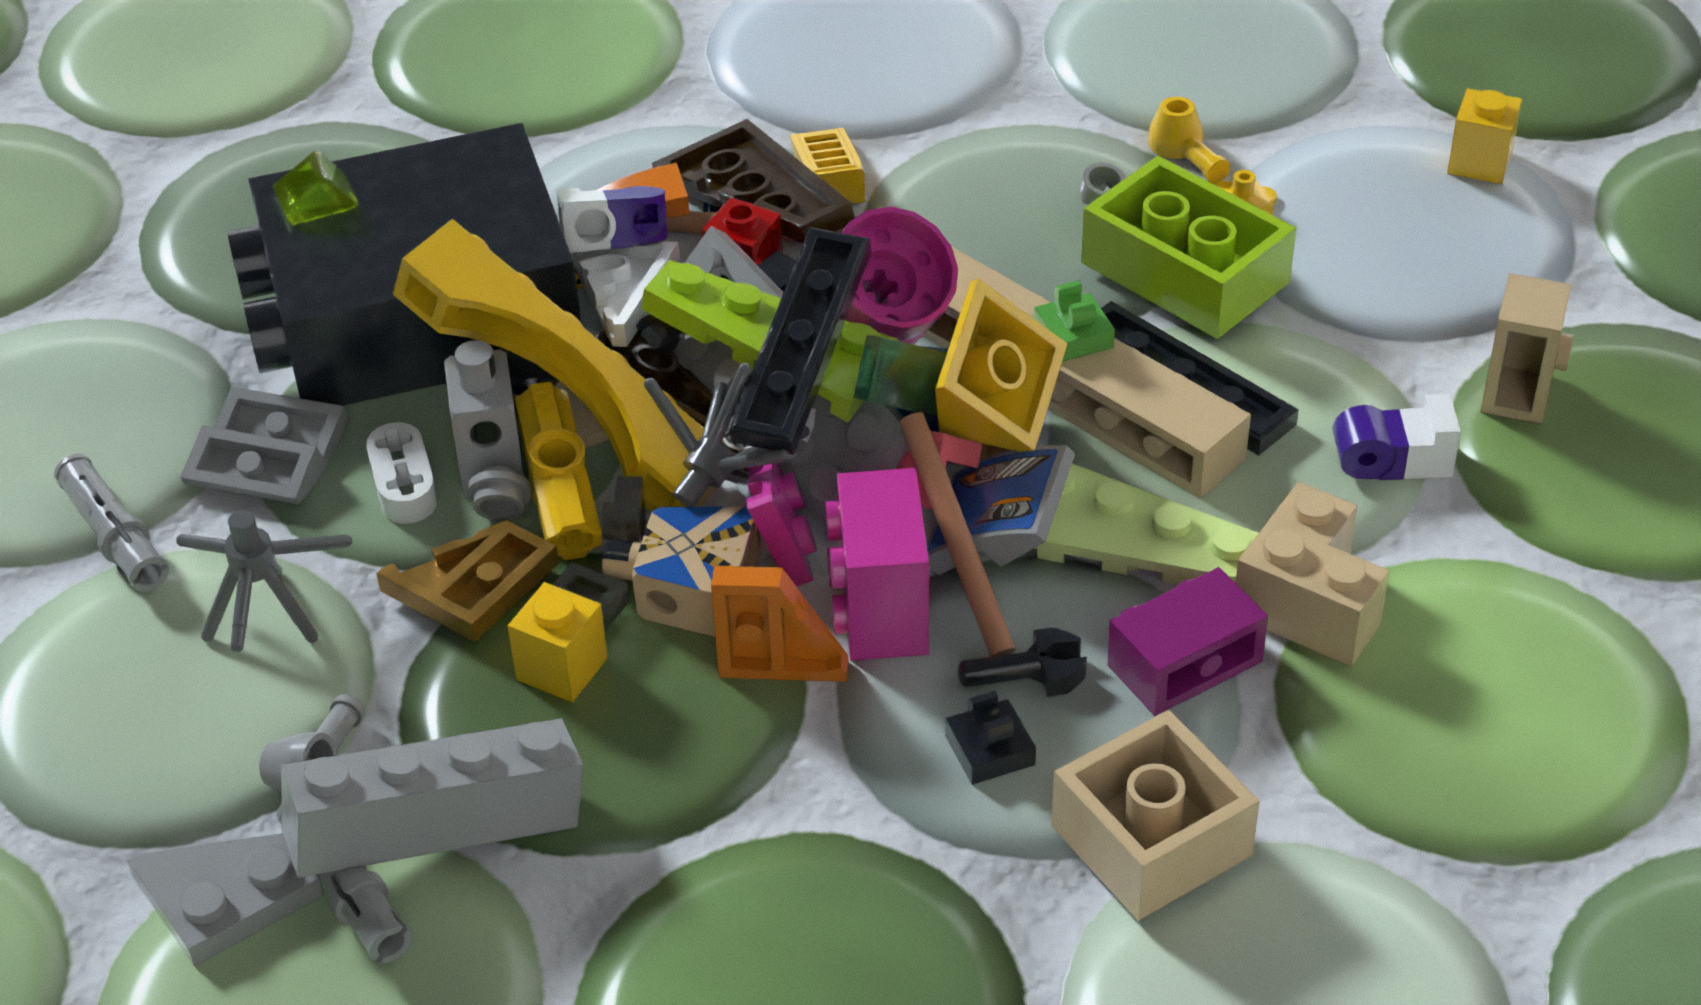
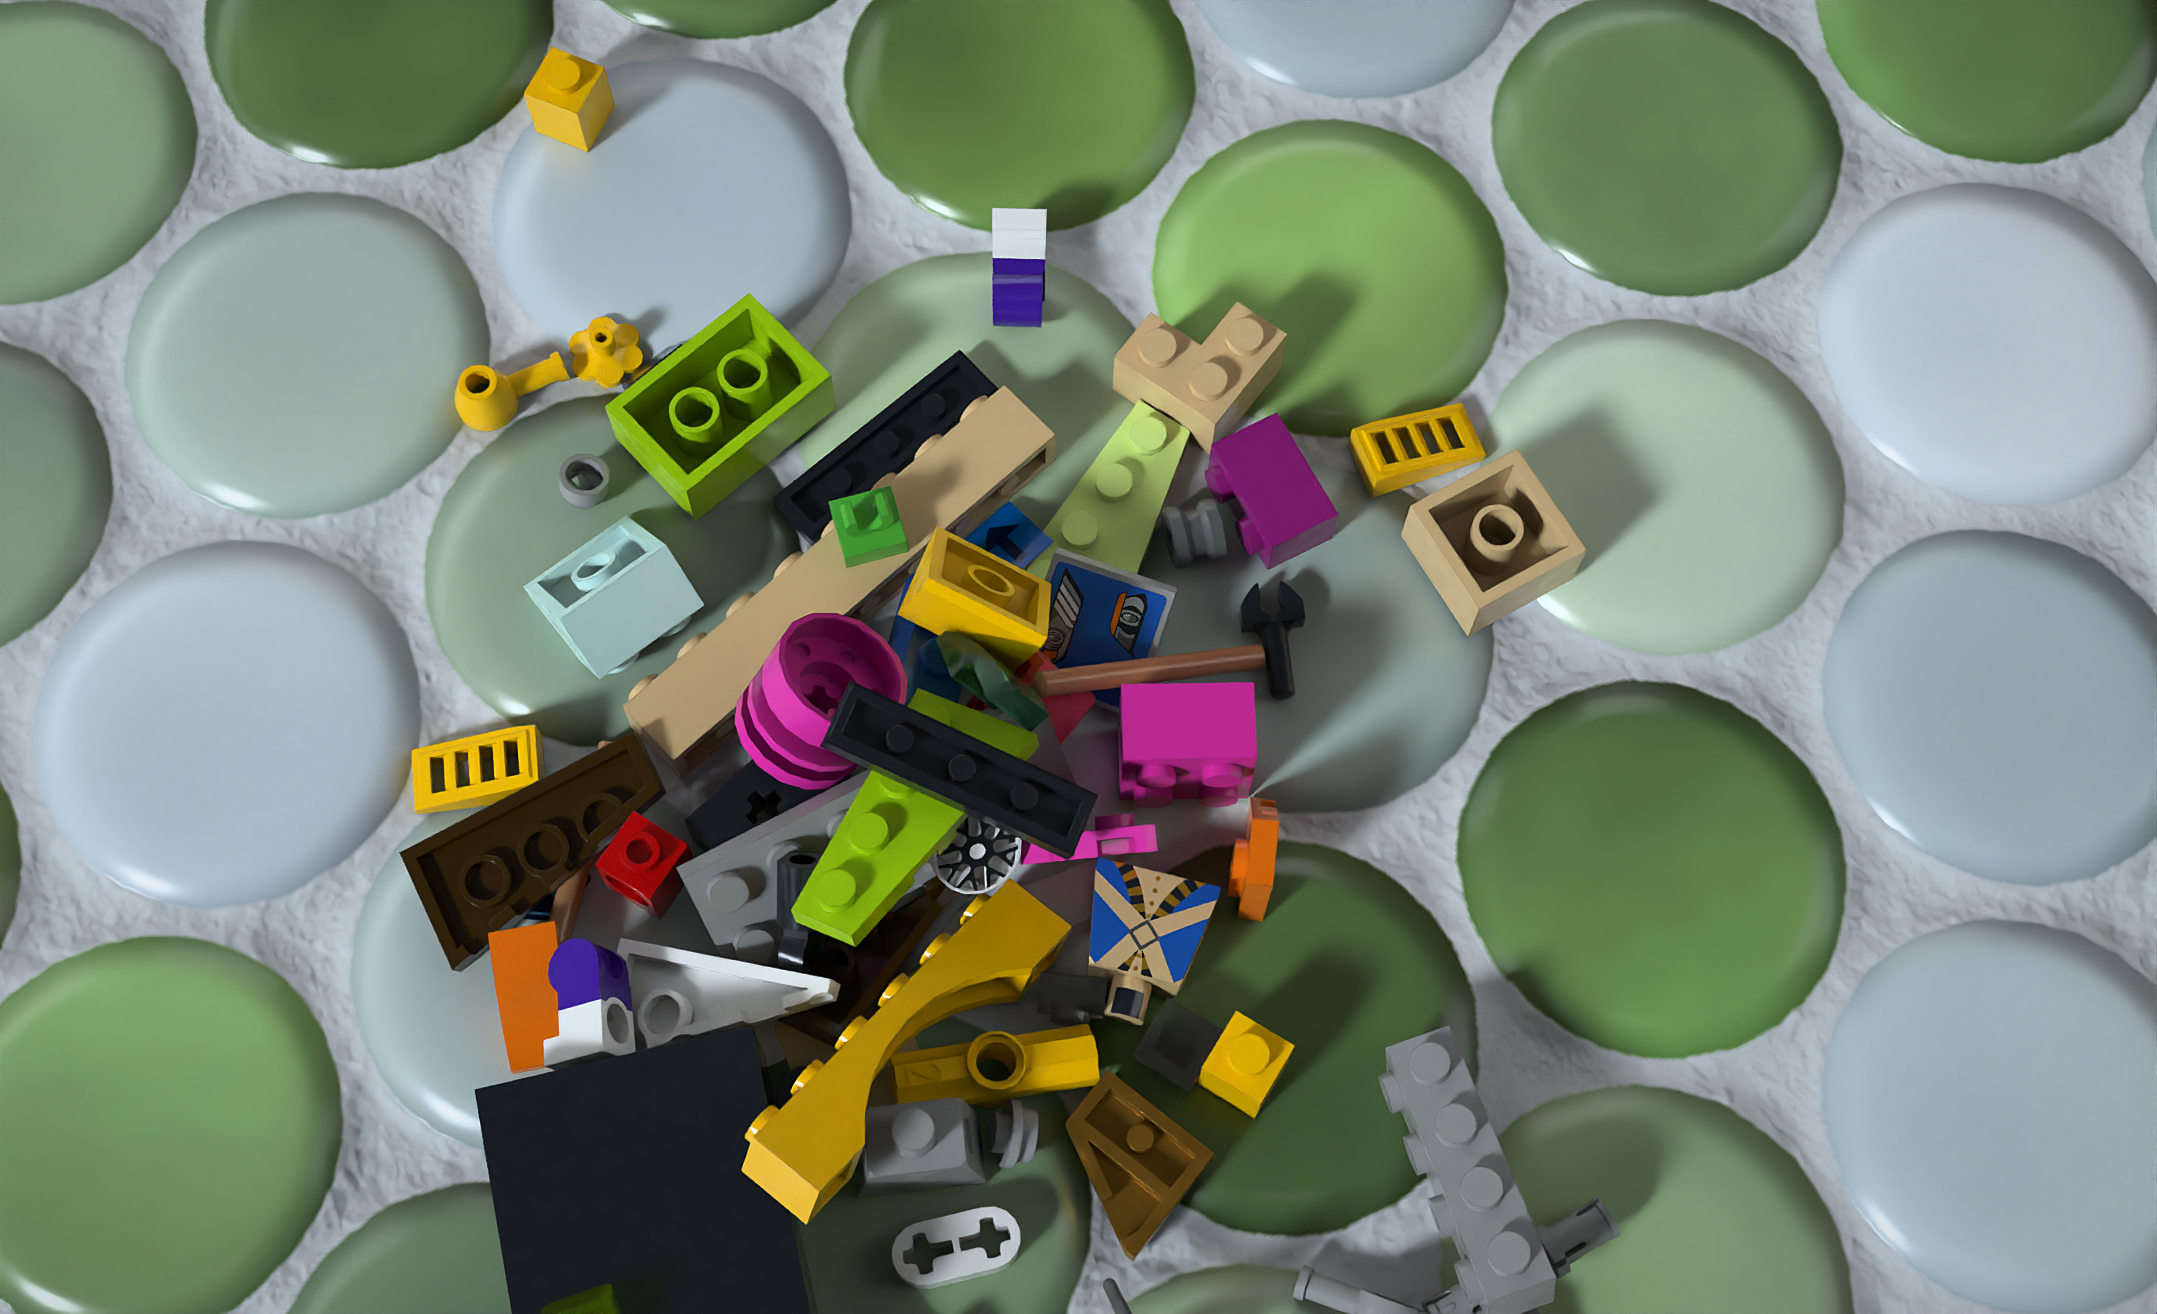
camera: 90 degrees left, 25 degrees up
dark grey plant [644,363,810,507] -> none
black tile [945,691,1036,785] -> none
tan brick [1480,273,1574,424] -> none
none -> light aqua slope [523,516,704,679]
none -> clear blue sticker [964,501,1054,569]
none -> dark grey wheel [1162,497,1227,569]
none -> yellow slope [1348,403,1486,499]

